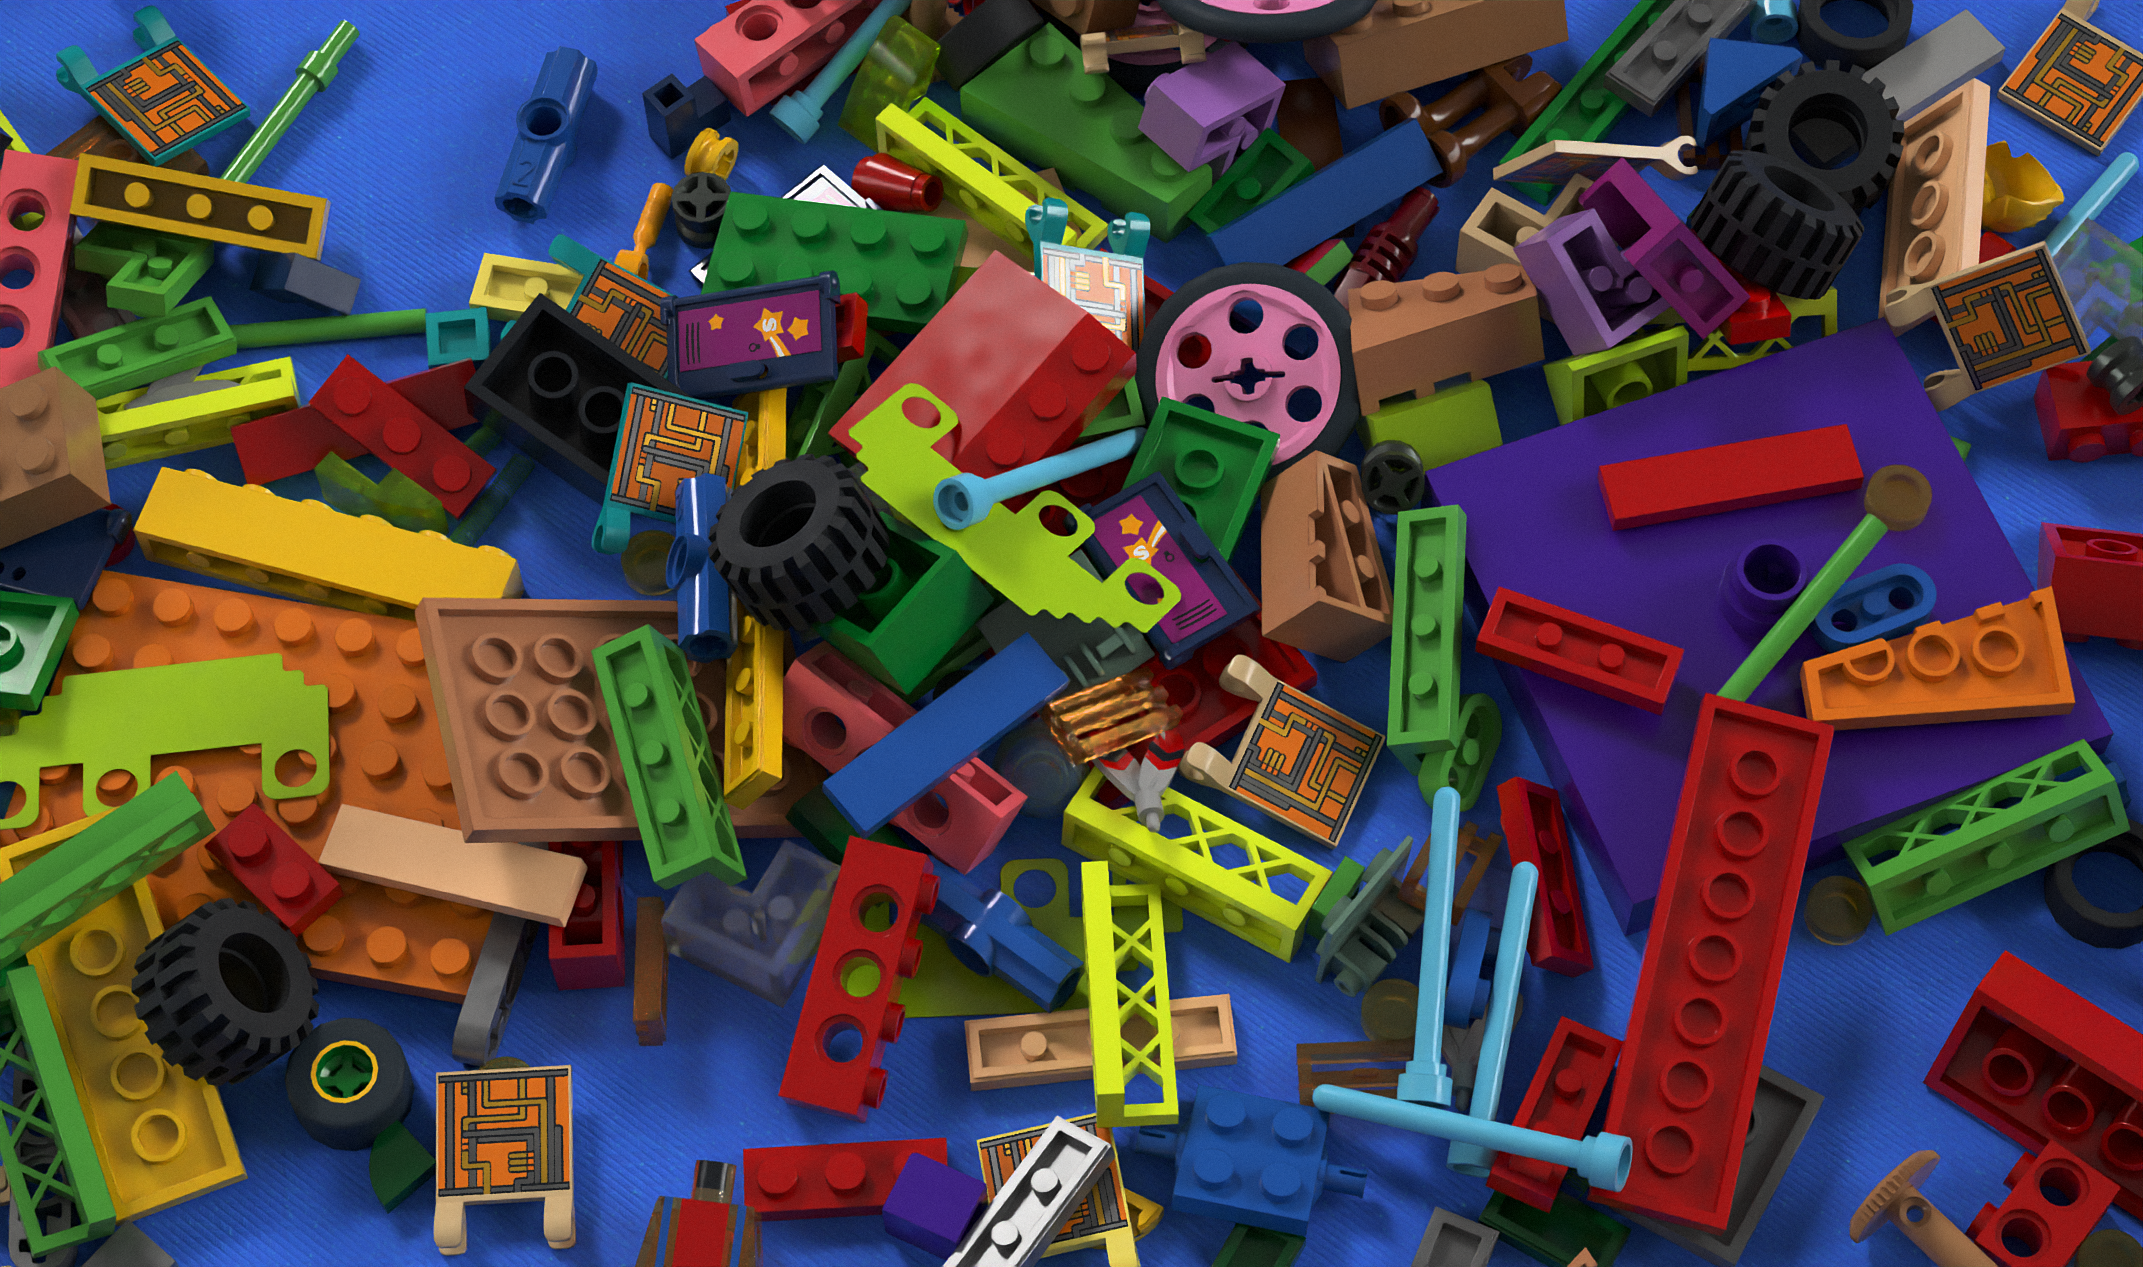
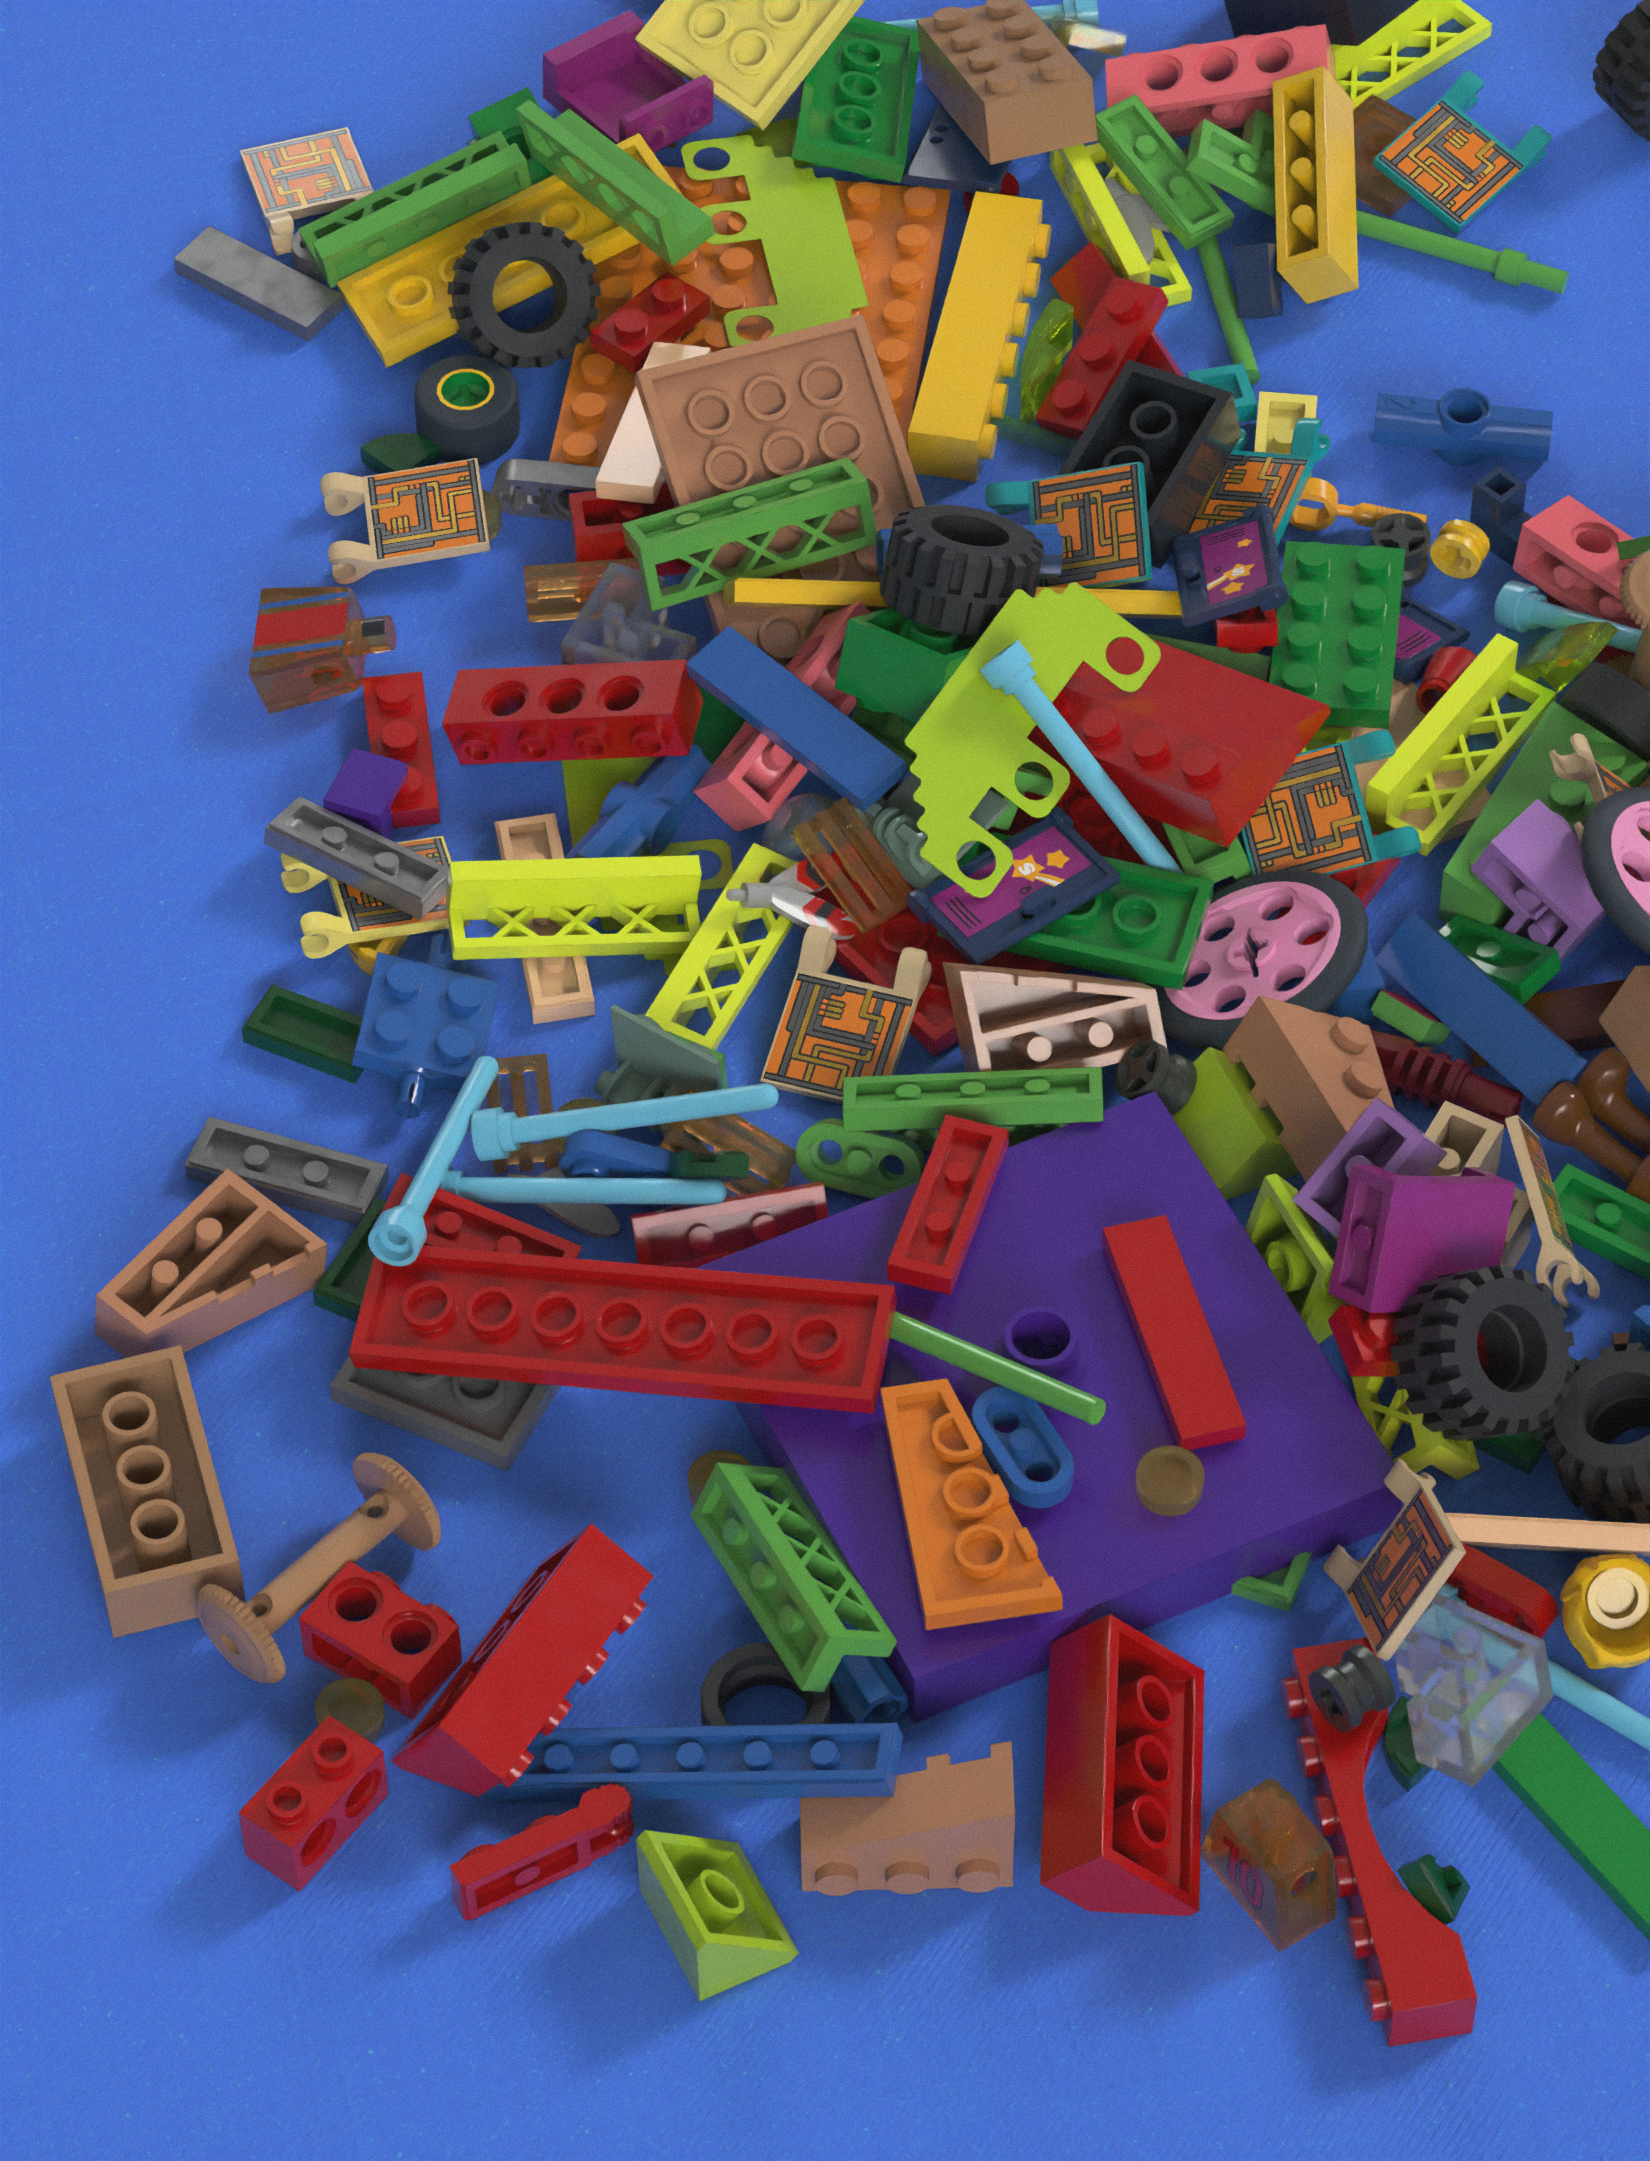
camera: 85 degrees right, 10 degrees down
none -> dark green tile [669,1150,749,1183]

